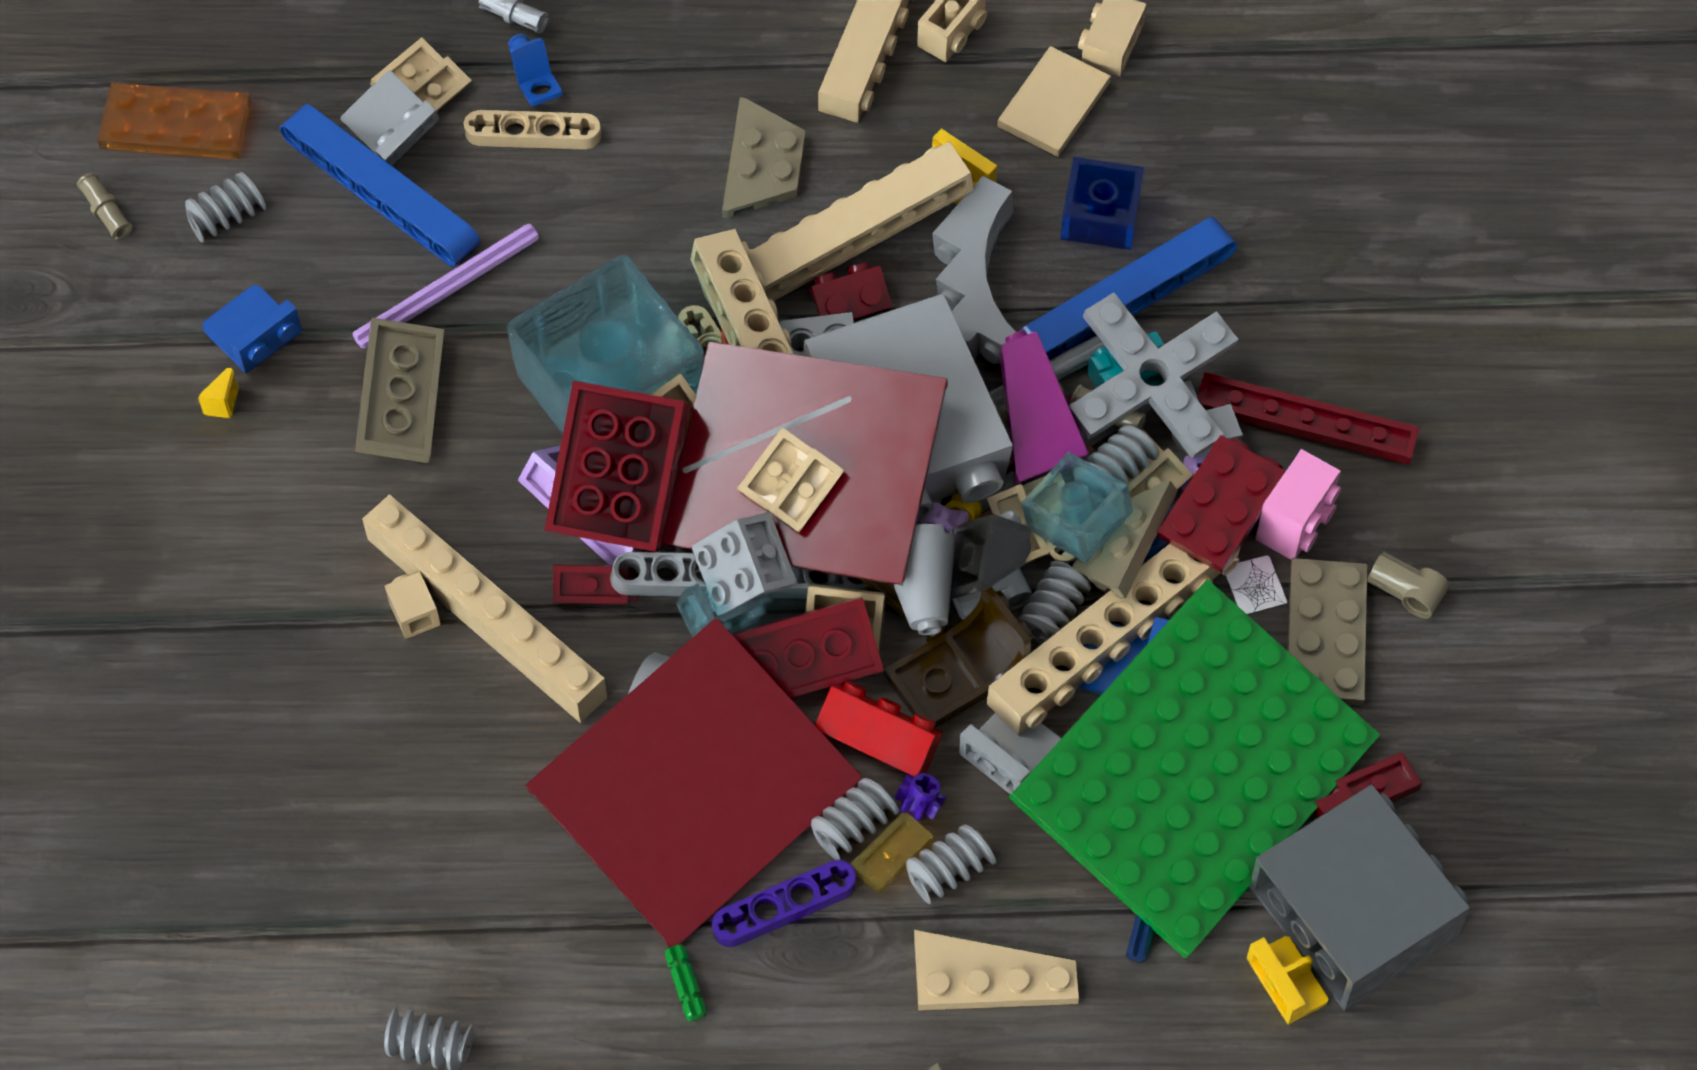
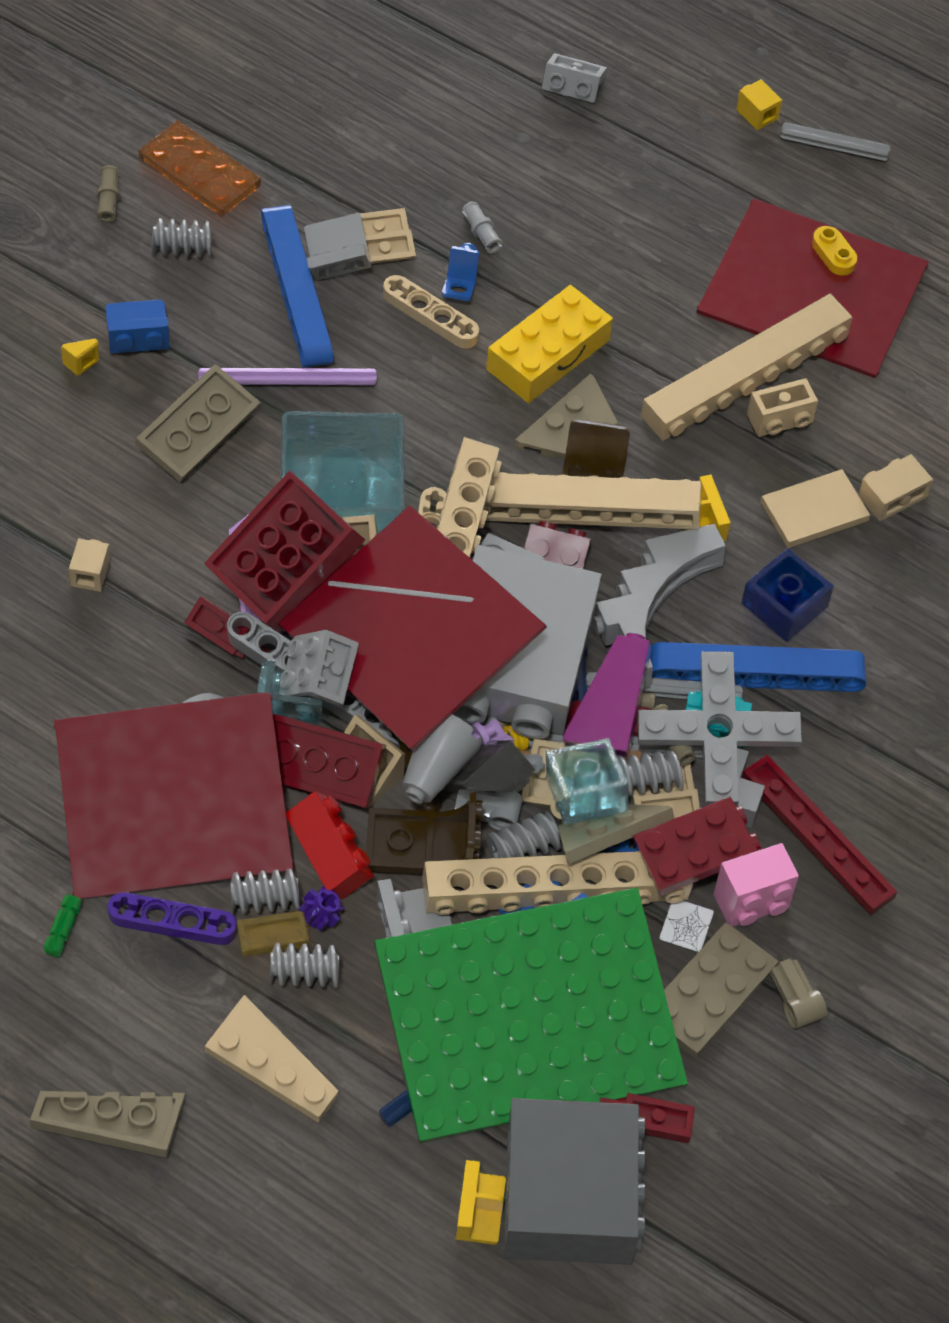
camera: 30 degrees right, 5 degrees down
tan brick [362,494,607,723] -> none
tan slope [737,427,844,533] -> none
none -> yellow brick [486,284,613,404]
none -> dark brown bracket [562,419,630,478]

